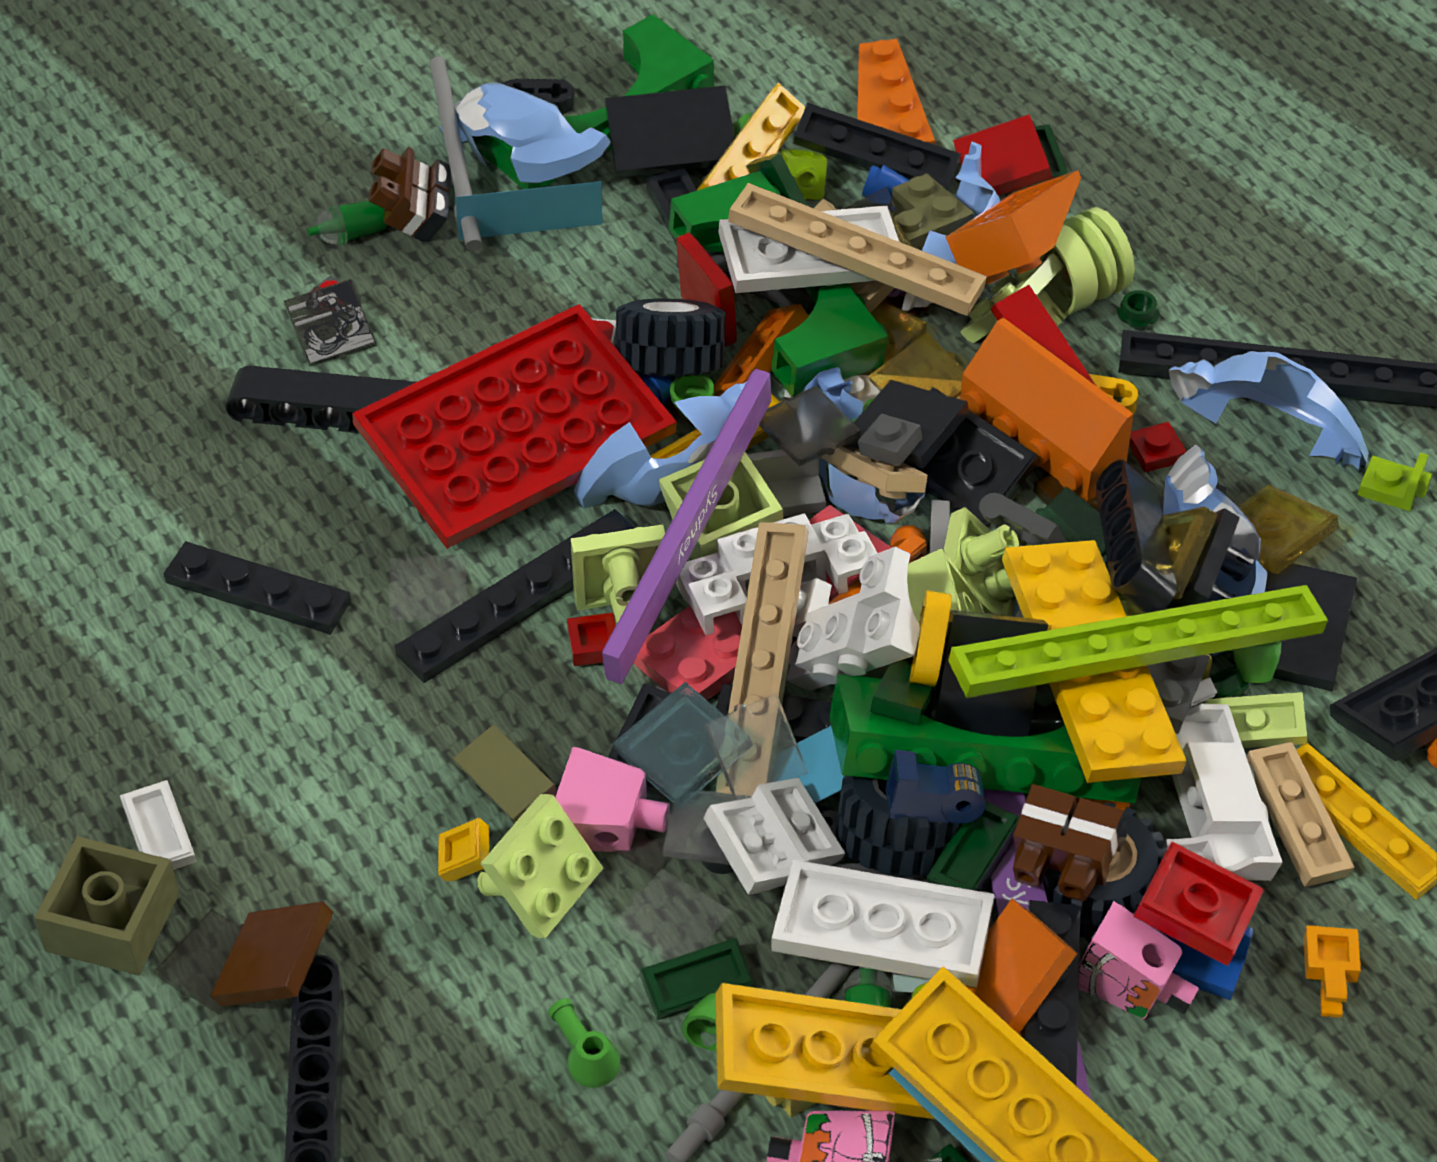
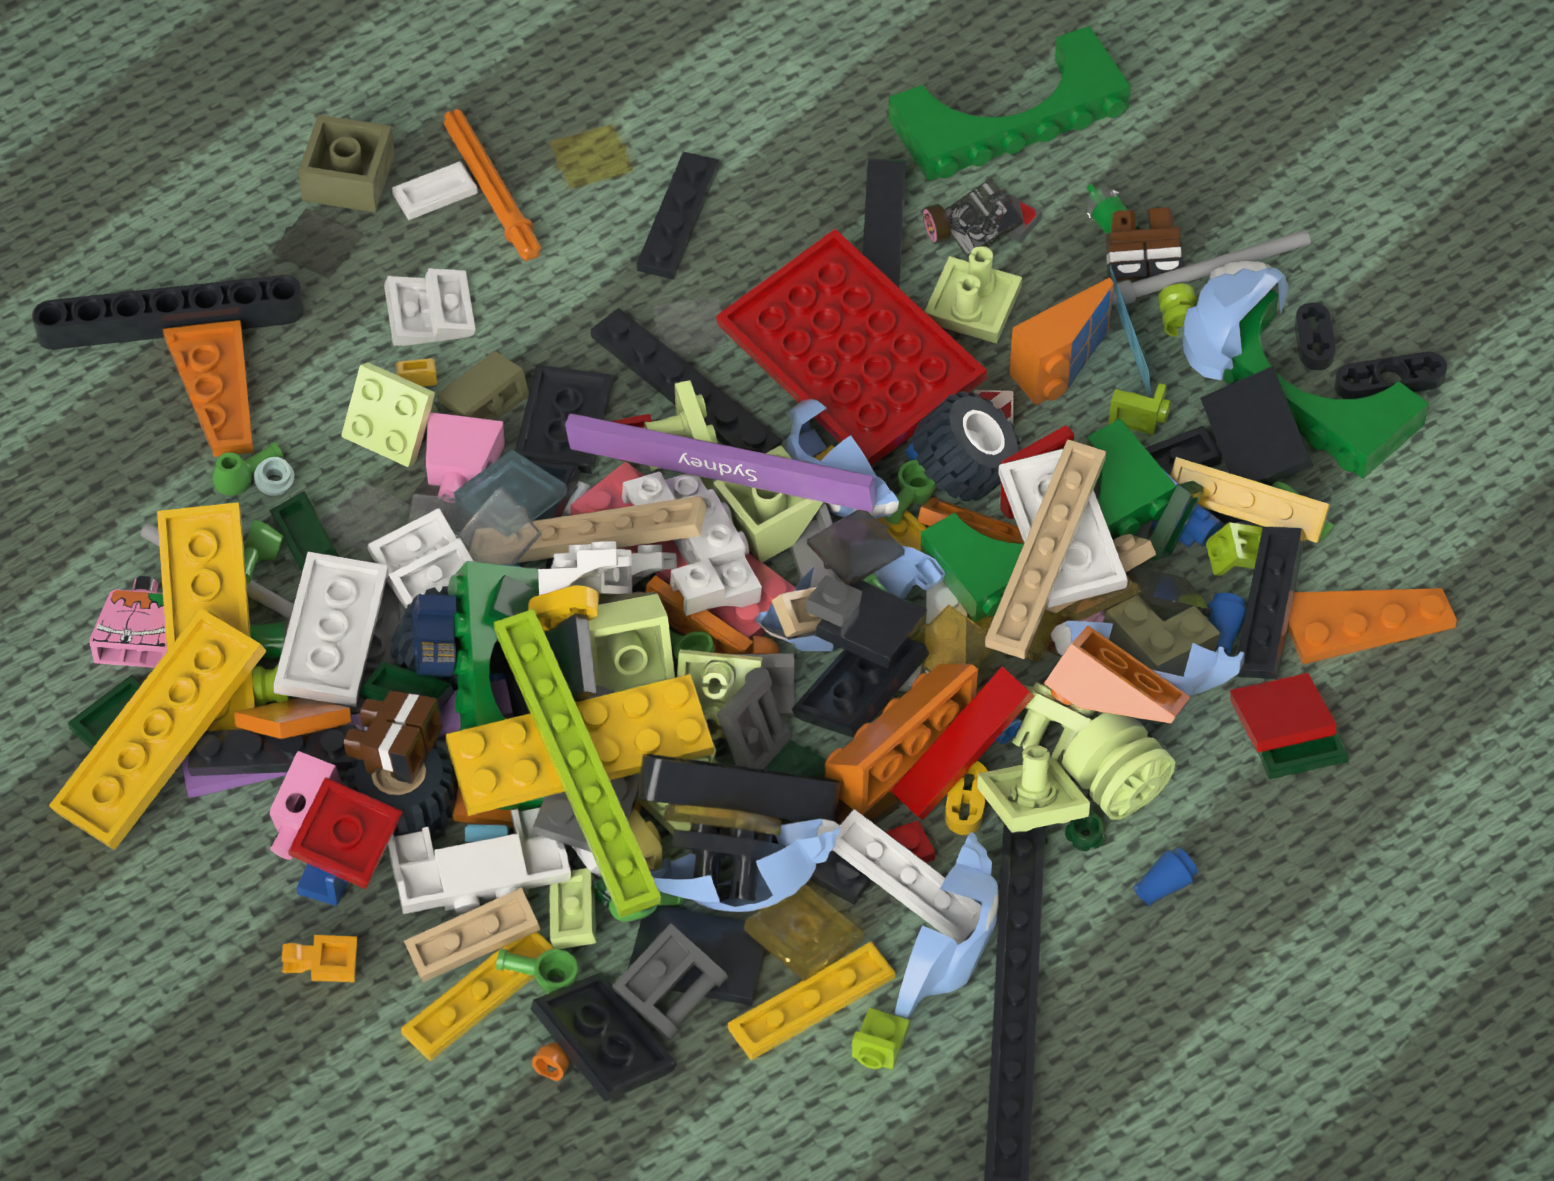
camera: 85 degrees right, 5 degrees up
reddish brown tile [210,901,333,1007] -> none
none -> orange wing [163,320,254,457]
none -> light aqua plate [254,457,294,496]
none -> white slope [384,268,475,346]
none -> orange axle [443,109,541,261]
none -> medium azure tile [465,824,511,842]
none -> bright green bar [496,948,578,994]
none -> black tile [513,365,614,474]
none -> clear yellow piece [550,124,632,189]
none -> dark grey plate [612,923,728,1040]
none -> yellow tile [728,941,895,1061]
none -> white plate [833,809,982,945]
none -> green arch [888,26,1131,181]
none -> dark brown tile [923,204,951,244]
none -> yellowish green plate [924,246,1022,344]
none -> yellowish green plate [977,745,1090,833]
none -> orange slope [1009,278,1114,405]
none -> lime bracket [1108,383,1171,435]
none -> blue cone [1133,847,1198,906]
none -> lime wheel [1158,283,1198,337]
none -> black beam [1334,352,1447,400]

